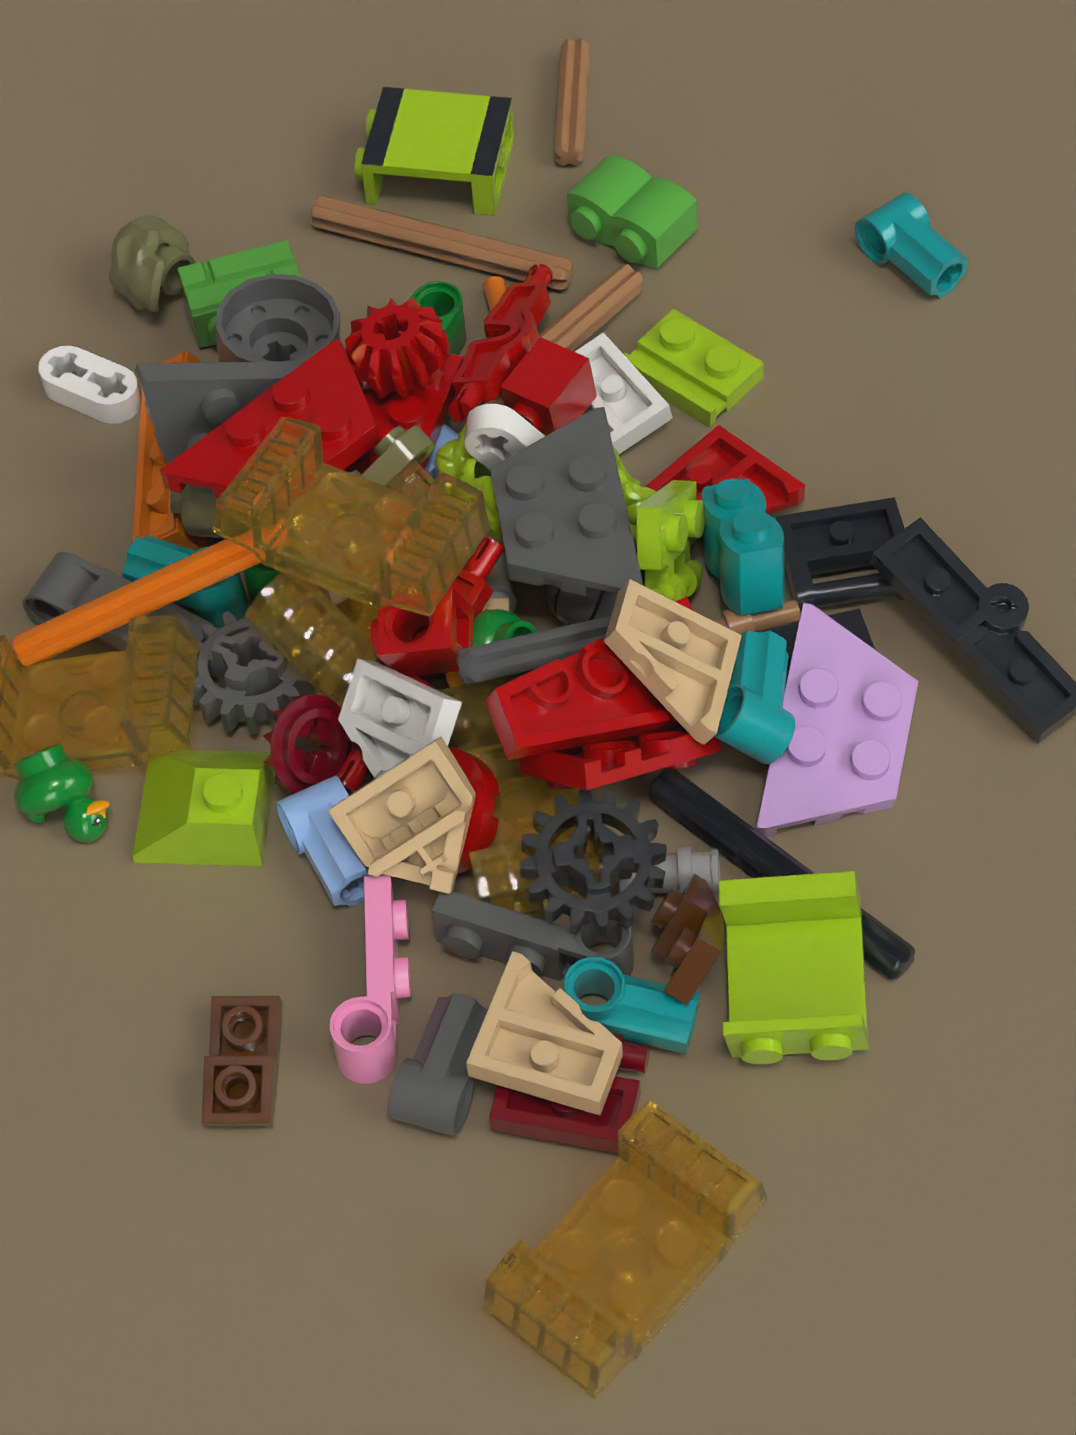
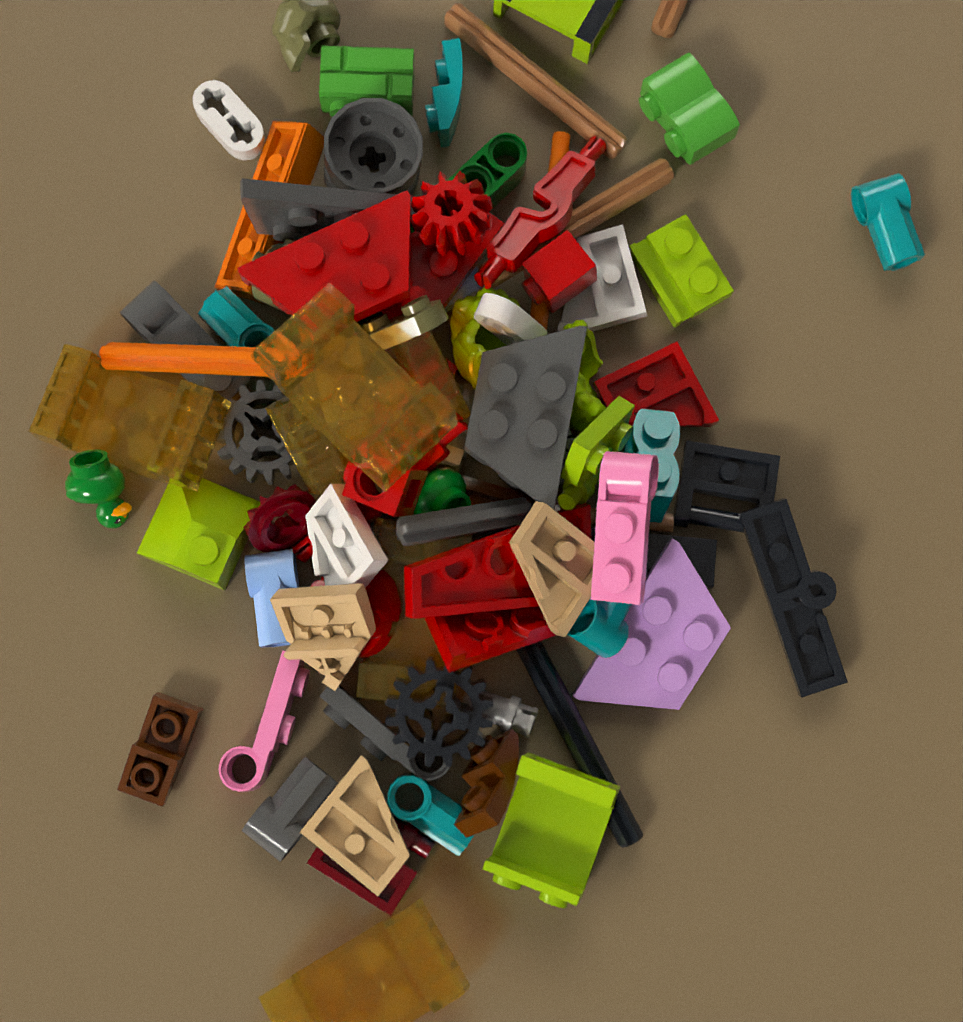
camera: 10 degrees right, 25 degrees up
none -> teal slope [425,38,463,148]
none -> bright pink plate [591,451,659,605]

